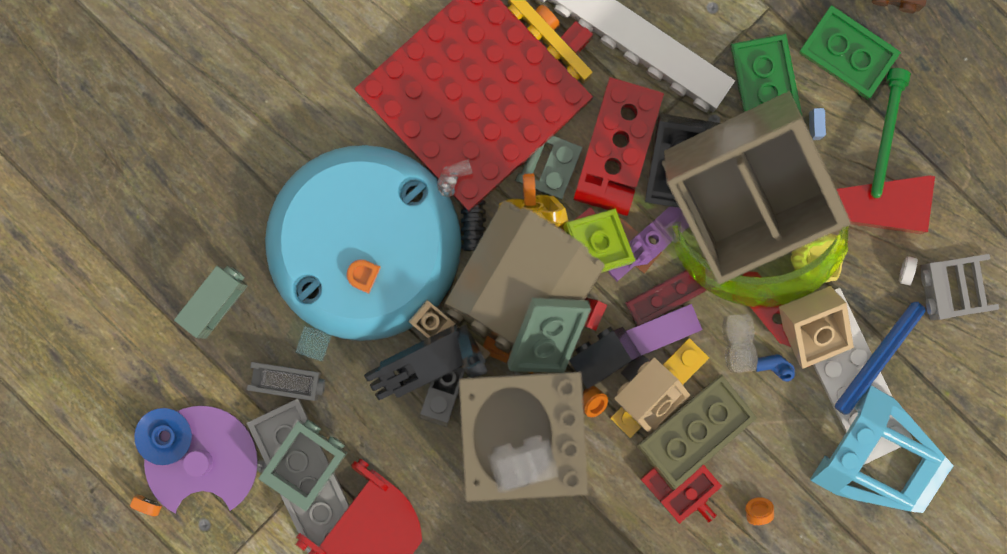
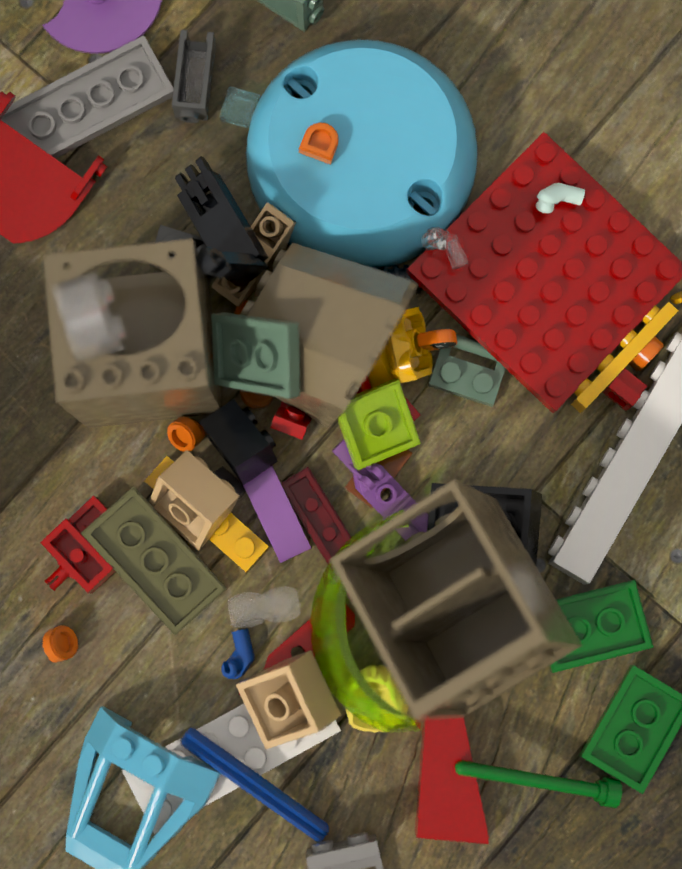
camera: 85 degrees right, 5 degrees down
sand green window [258,419,348,512] -> none
red hinge [573,77,664,216] -> none
light blue tile [809,108,826,140] -> none
white tile [899,256,918,286] -> none
none -> light aqua arm [536,183,585,214]

